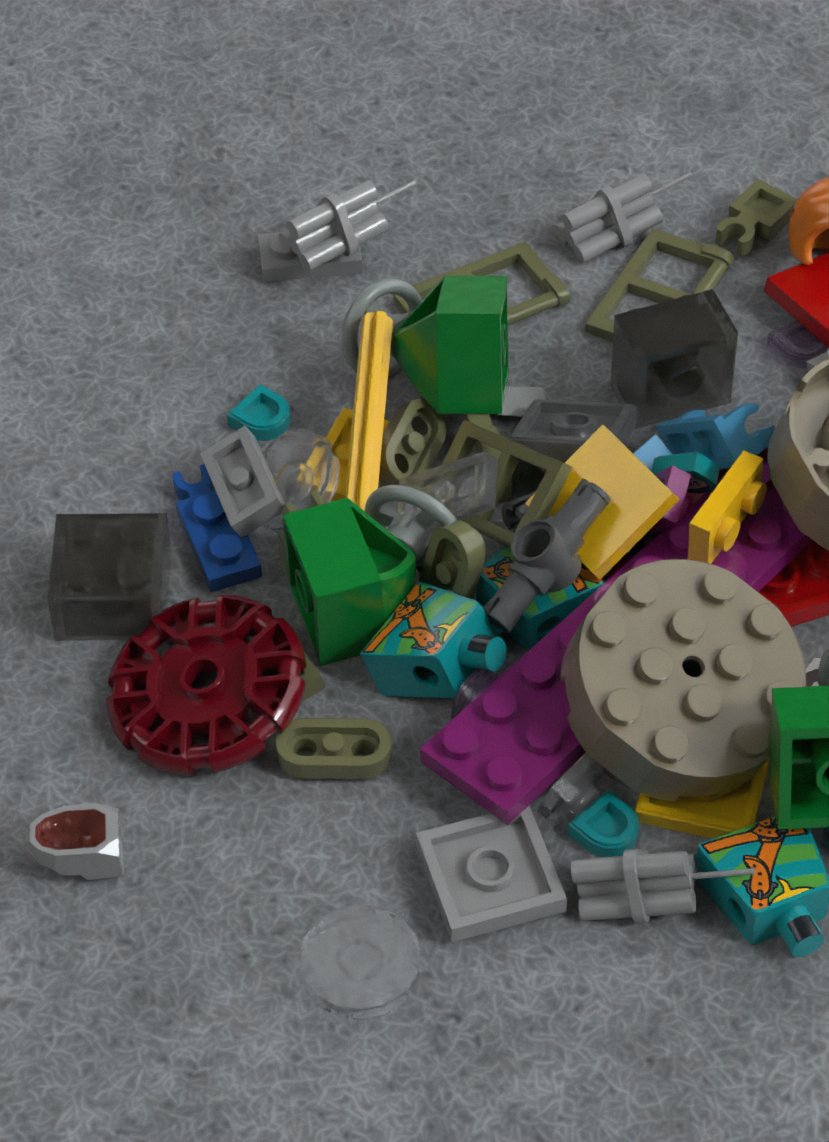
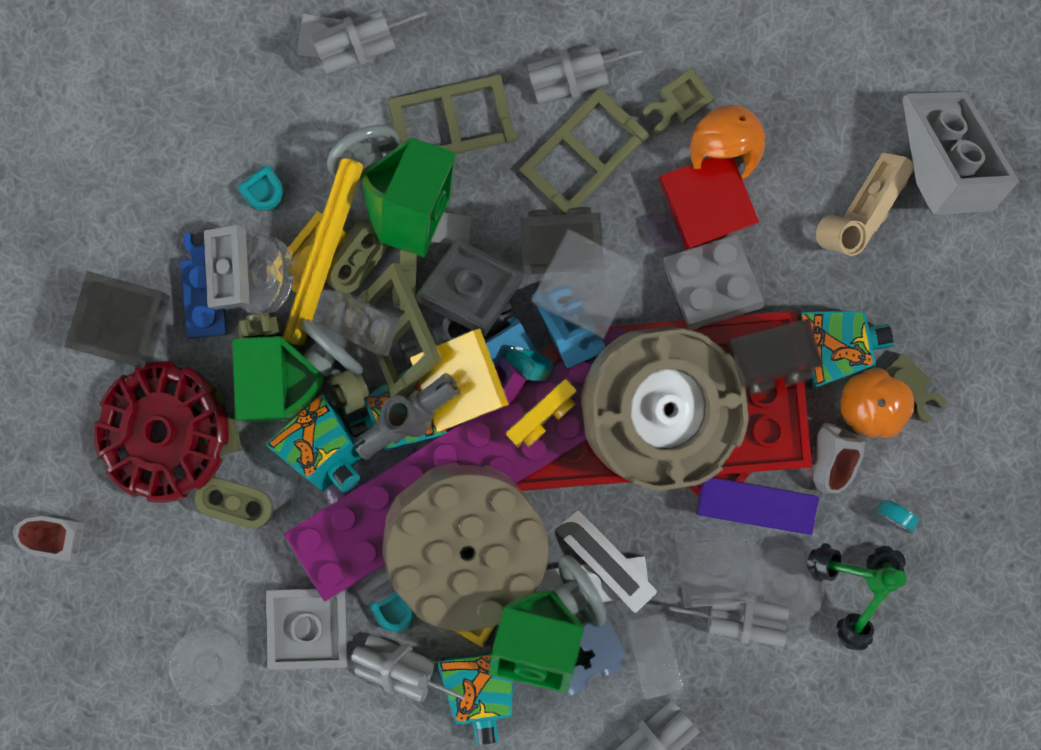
camera: 15 degrees right, 35 degrees up
none -> clear tile [531,229,640,339]

